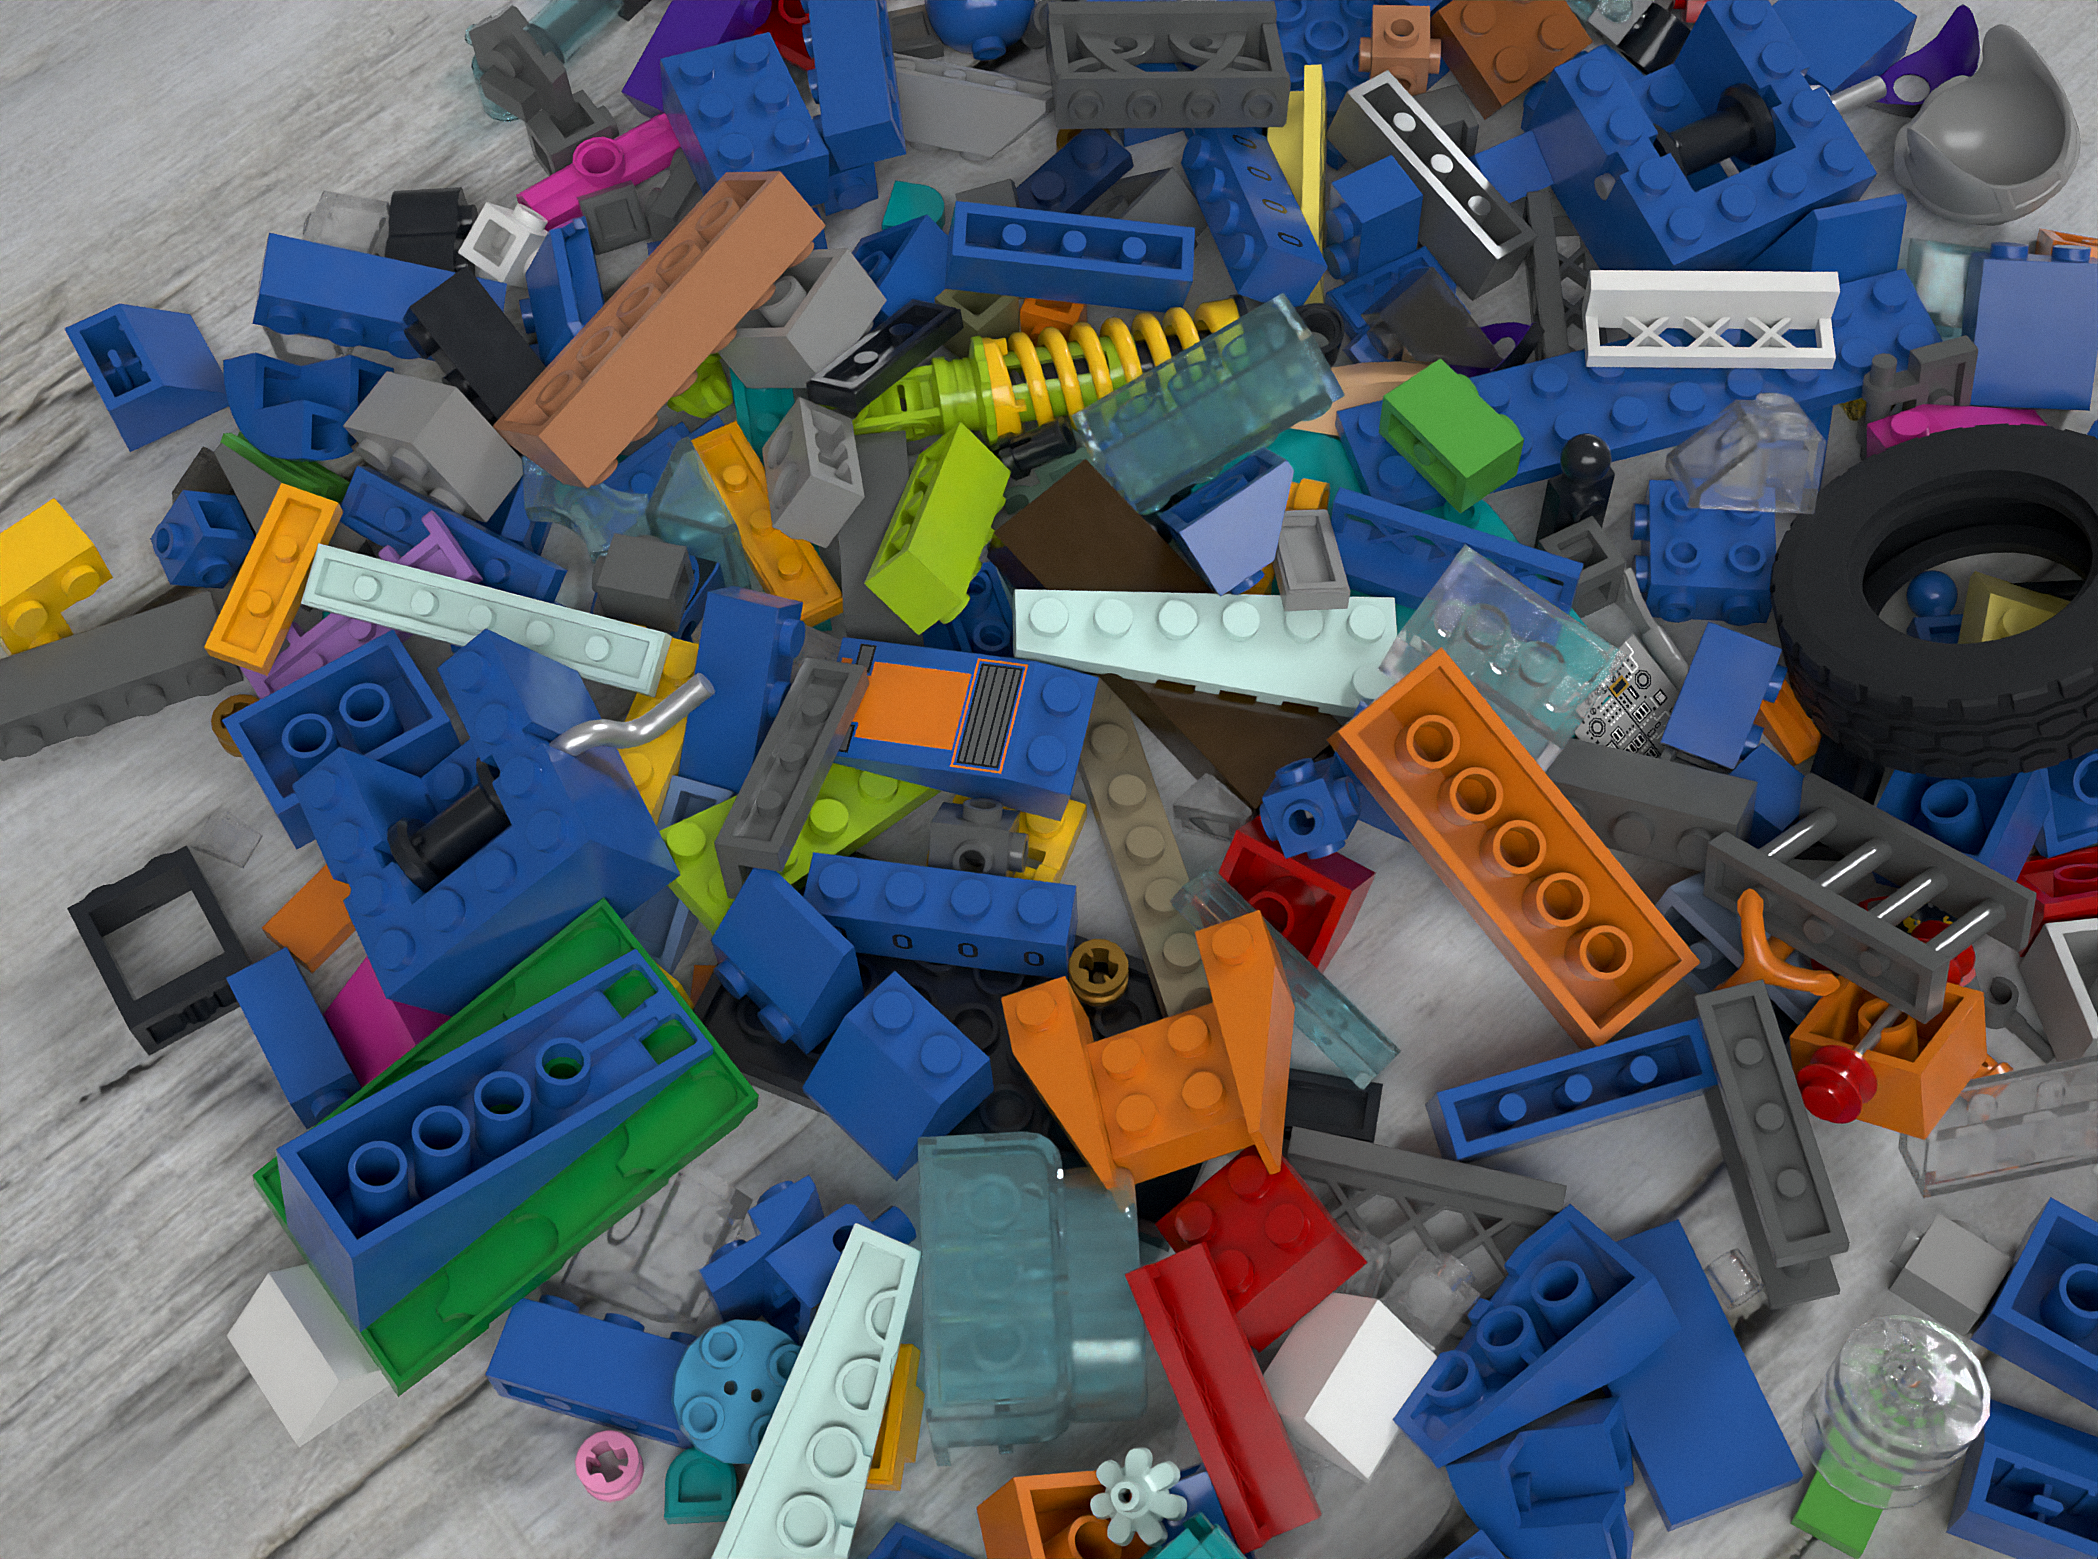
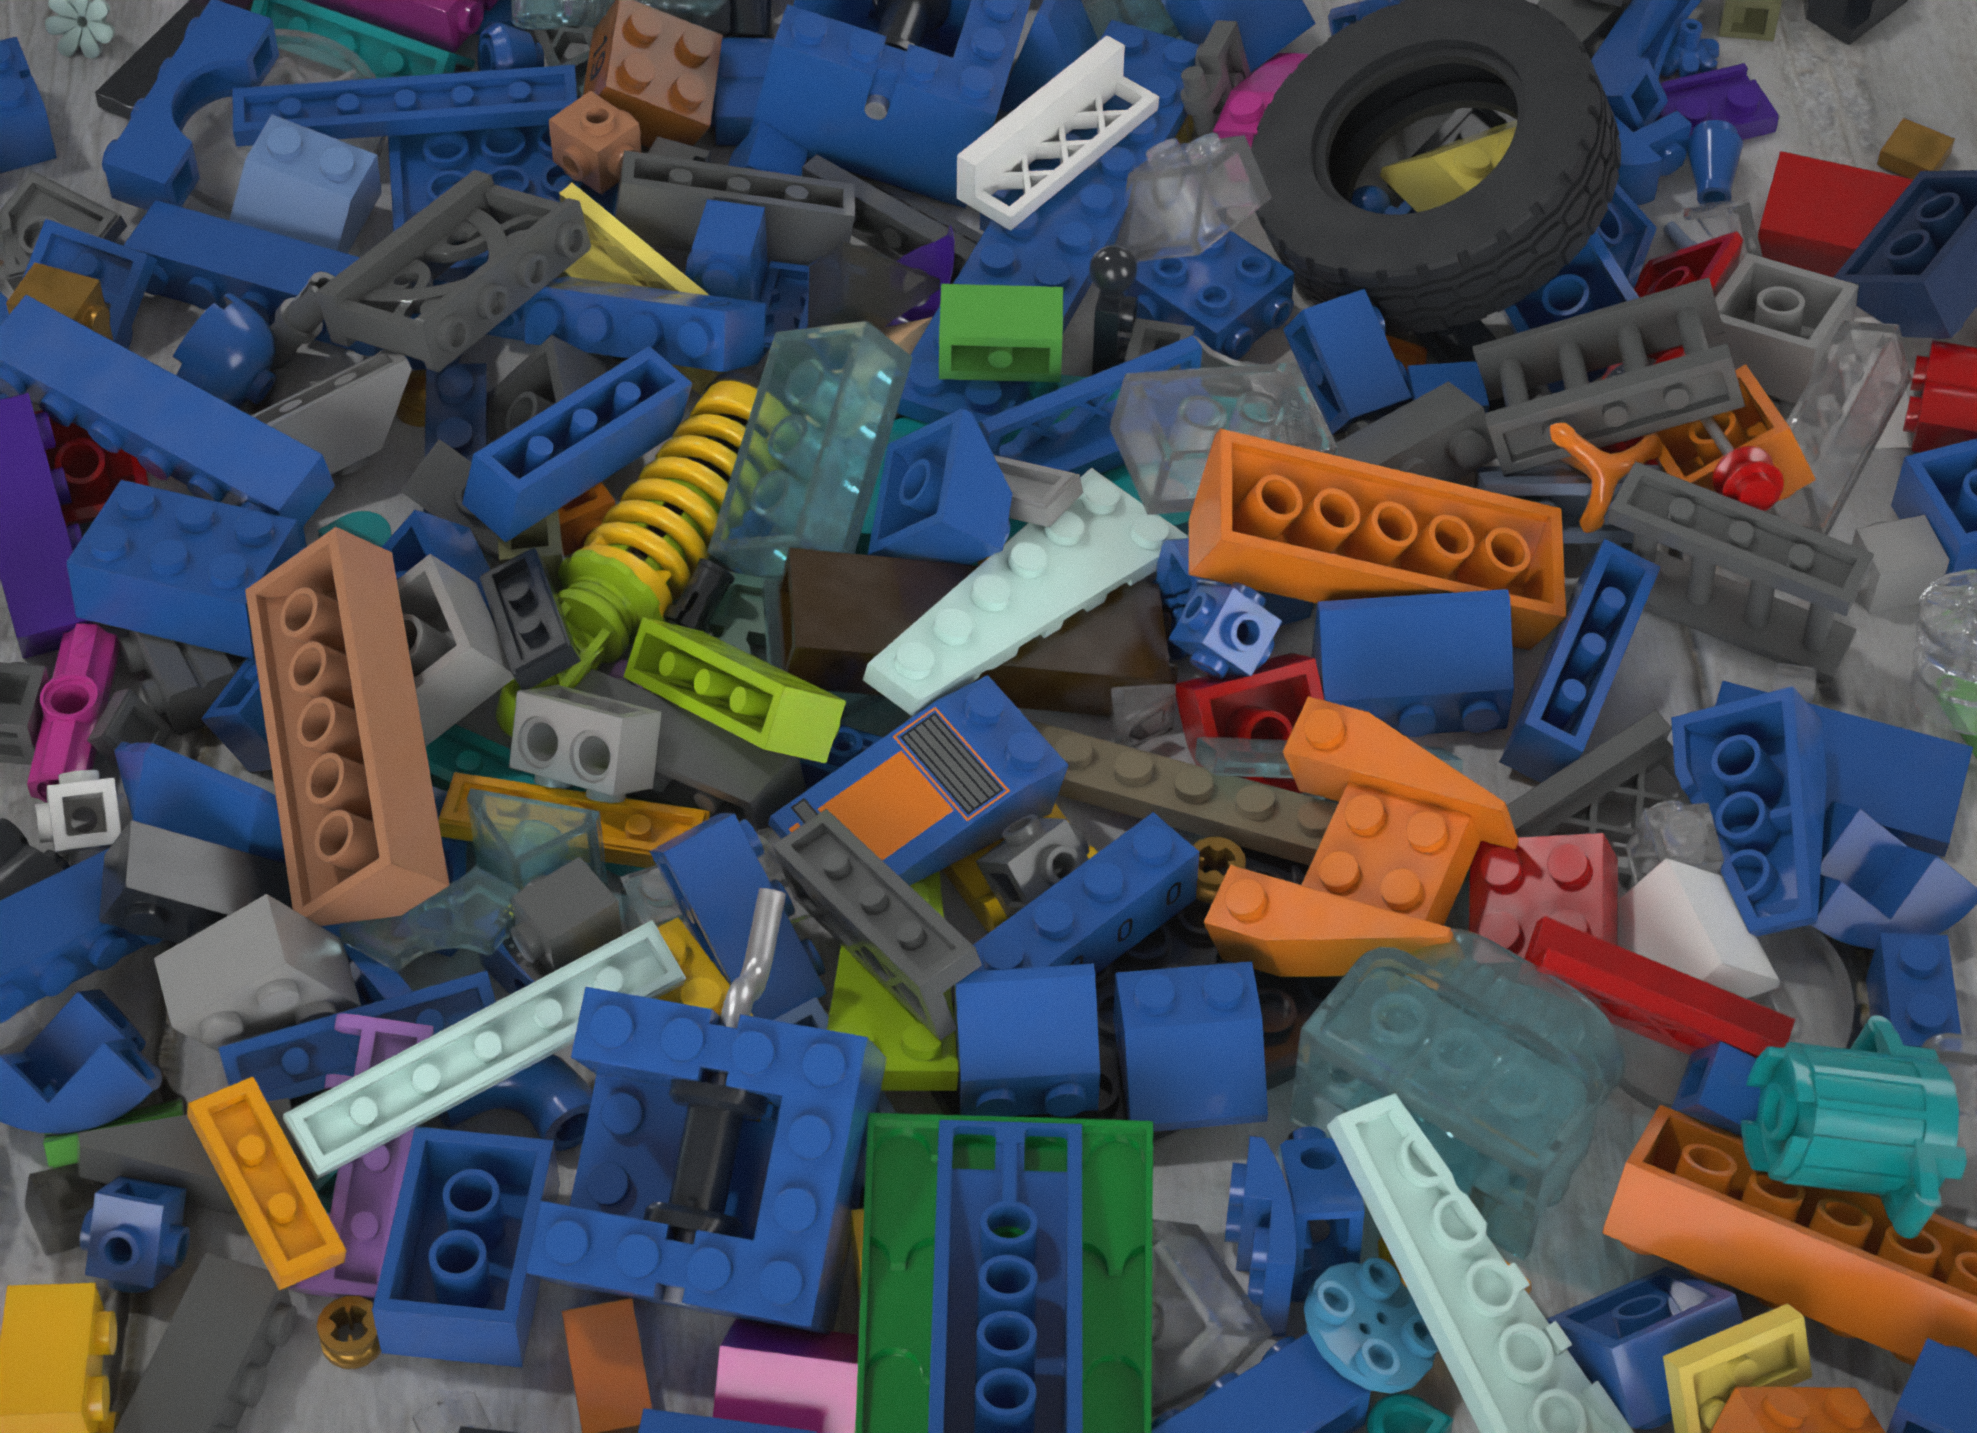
camera: 55 degrees left, 10 degrees down
light aqua plant [1090,1447,1187,1547] -> none
none -> blue slope [1311,589,1514,737]

